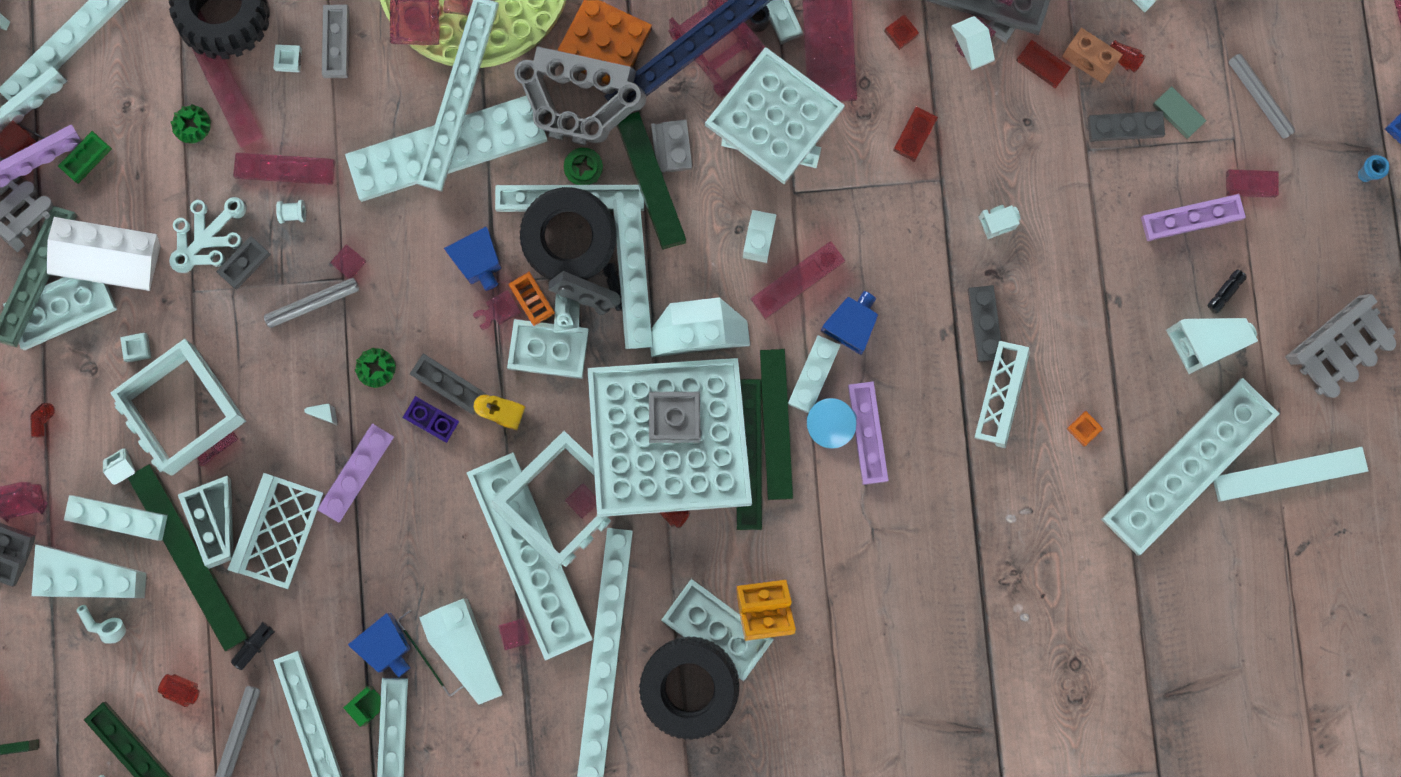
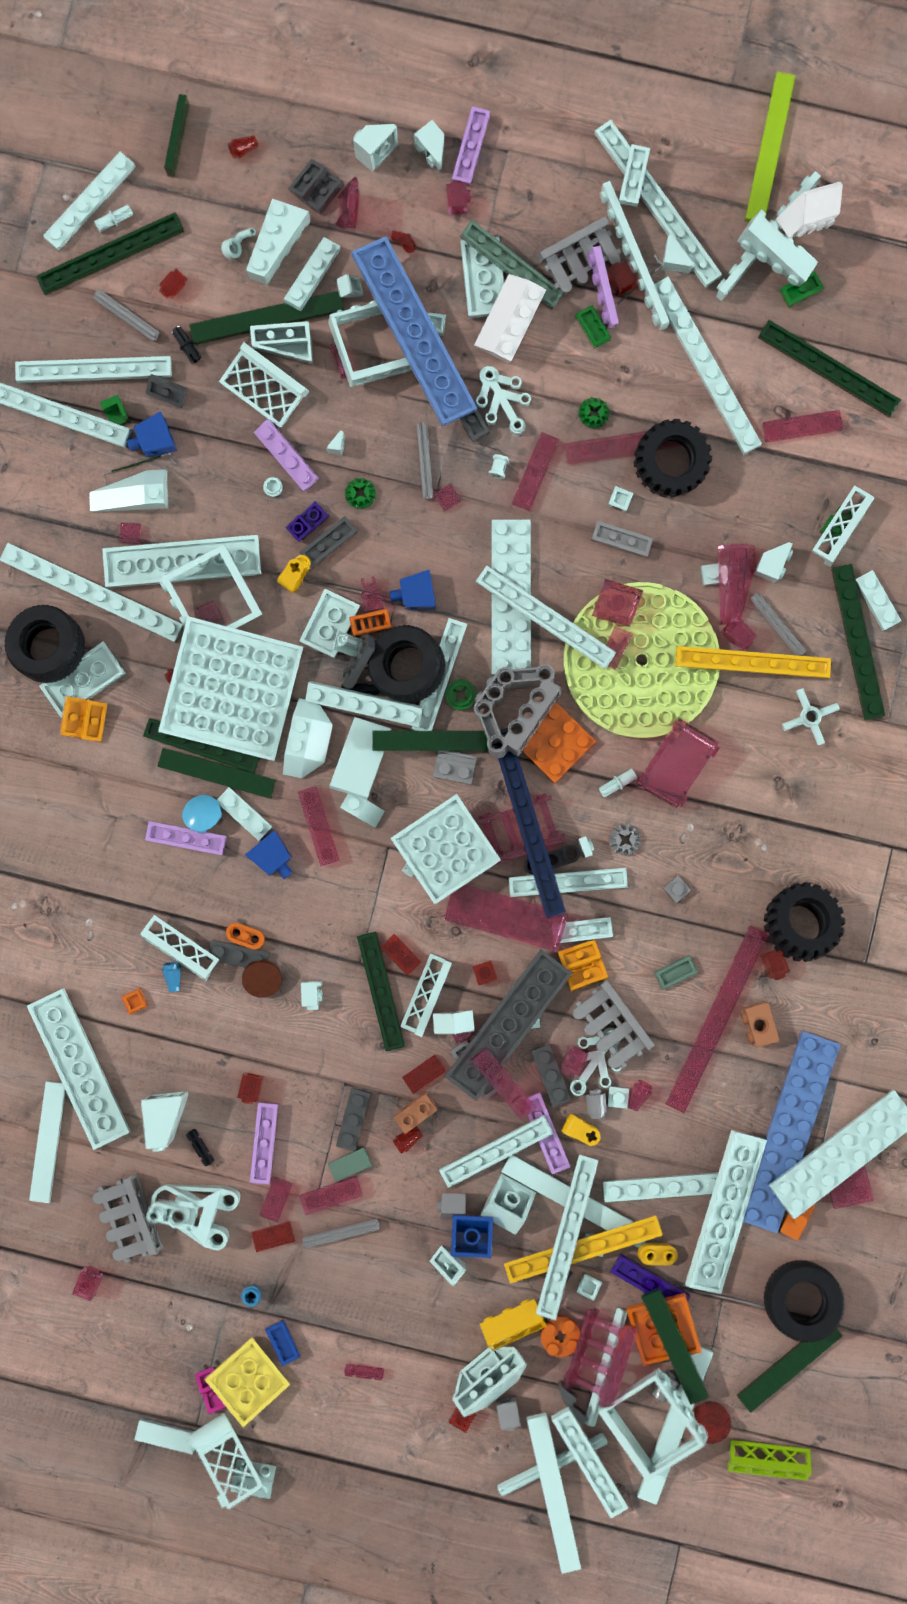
camera: 110 degrees right, 5 degrees up
light grey tile [649,392,701,443] -> none
none -> dark grey plate [146,374,187,408]
none -> light aqua connector [147,1184,241,1250]
none -> dark azure cone [162,962,181,992]
none -> orange plate [226,923,265,949]
none -> clear red brick [237,1072,264,1104]
none -> copper tile [242,960,282,998]
none -> clear red tile [251,1221,295,1252]
none -> light aqua plate [263,477,283,497]
none -> clear pink plate [299,1176,363,1215]
none -> light aqua tile [329,717,392,800]
none -> medium blue plate [351,236,477,427]
none -> dark green tile [357,931,405,1051]
none -> light aqua fence [400,953,452,1037]

